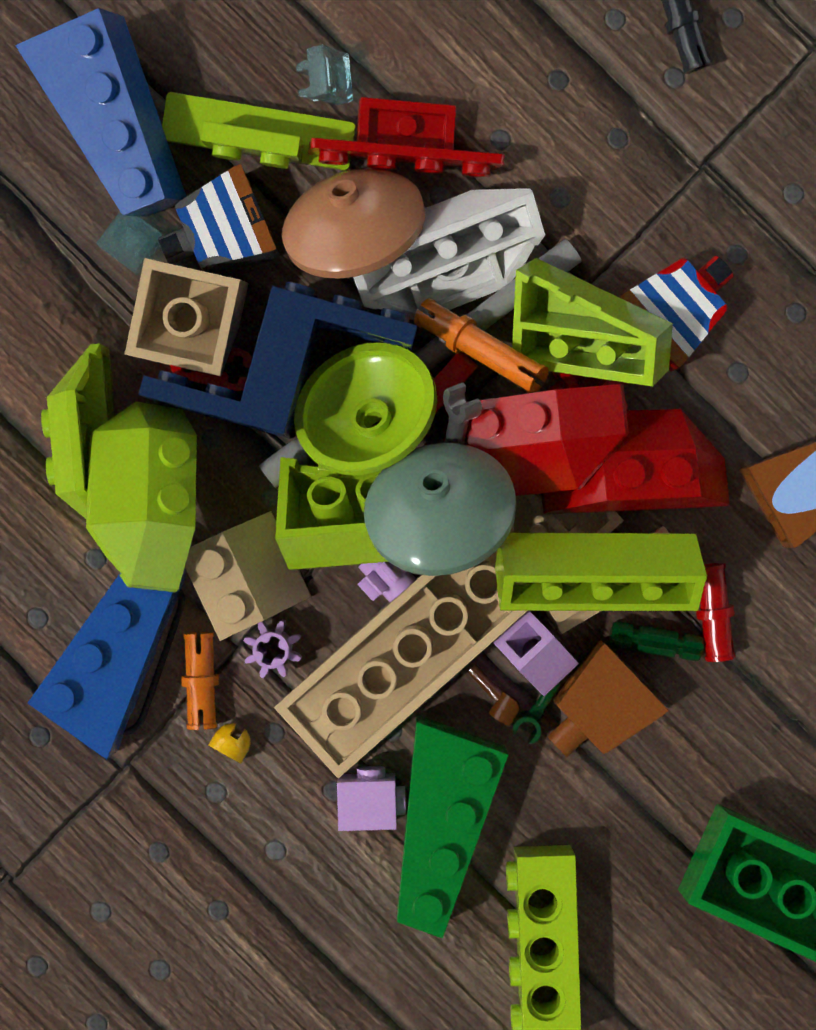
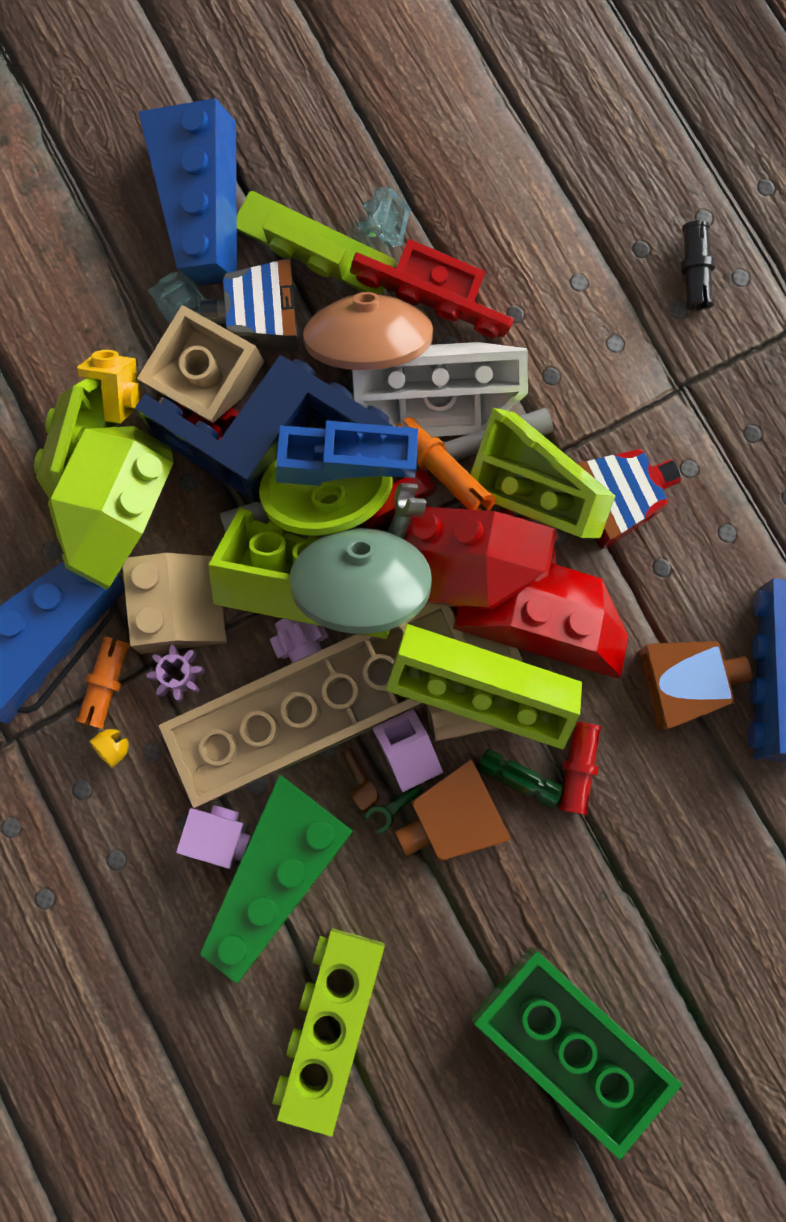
camera: 15 degrees right, 10 degrees down
none -> yellow bracket [77,350,142,424]
none -> blue slope [276,421,418,486]

